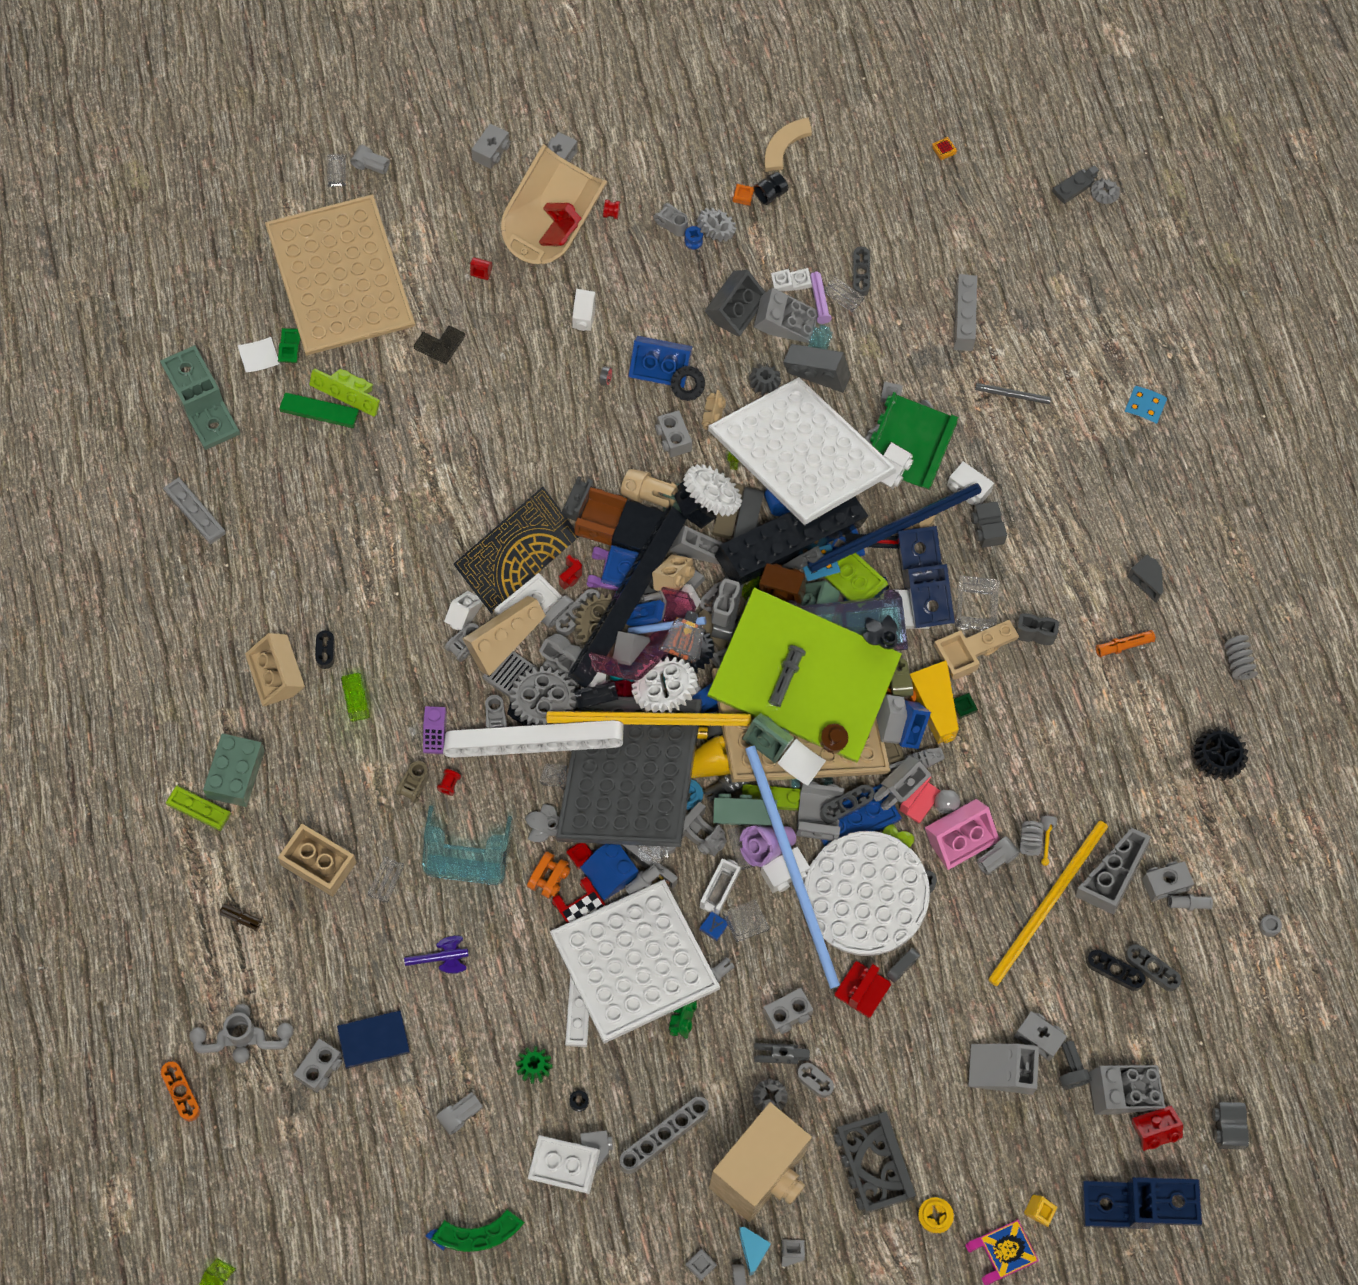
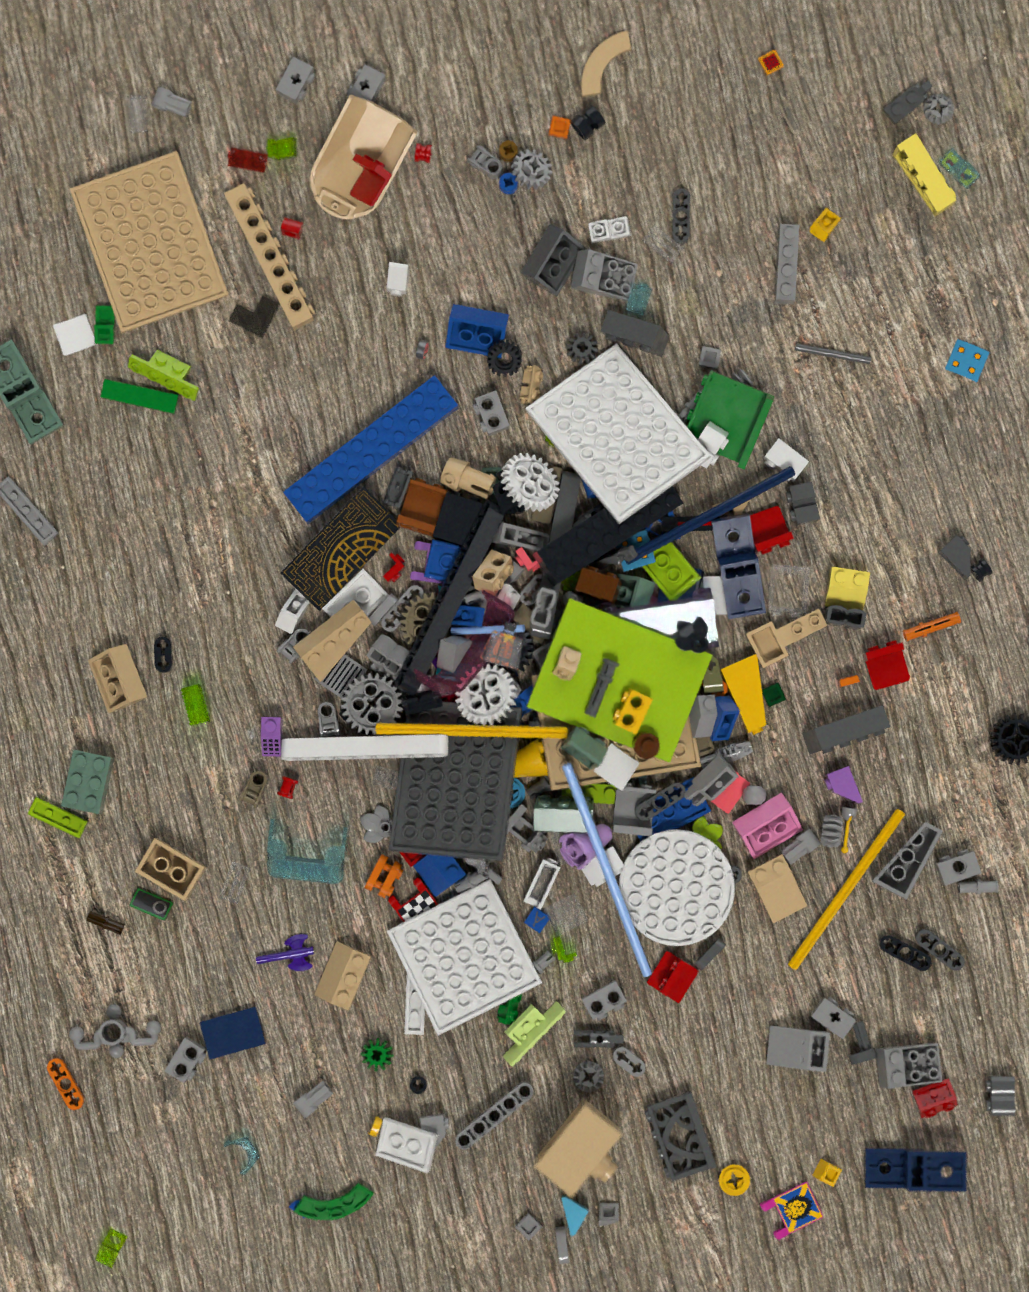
camera: 10 degrees right, 20 degrees up
lavender axle [810,271,832,324] -> none
none -> slope [129,888,173,921]
none -> clear light blue helmet [223,1136,260,1175]
none -> tan brick [224,183,315,331]
none -> clear red hinge [227,148,268,173]
none -> clear neon green bracket [266,137,297,161]
none -> blue brick [283,375,459,524]
none -> tan slope [314,941,372,1011]
none -> yellow tile [368,1116,382,1137]
none -> pearl gold wheel [499,140,518,163]
none -> yellowish green bracket [503,1002,566,1066]
none -> coral bracket [514,547,541,572]
none -> clear neon green bracket [550,936,577,963]
none -> tan bracket [552,646,582,681]
none -> yellow brick [612,688,653,734]
none -> tan slope [747,854,807,923]
none -> red bracket [750,506,794,555]
none -> dark grey wedge [802,705,891,755]
none -> yellow slope [809,208,841,242]
none -> medium lavender slope [824,766,863,804]
none -> light yellow slope [825,567,870,611]
none -> orange tile [837,675,860,688]
none -> red bracket [863,640,910,690]
none -> light yellow wedge [892,133,956,216]
none -> clear light blue slope [938,148,981,189]
none -> black wheel [970,558,993,582]

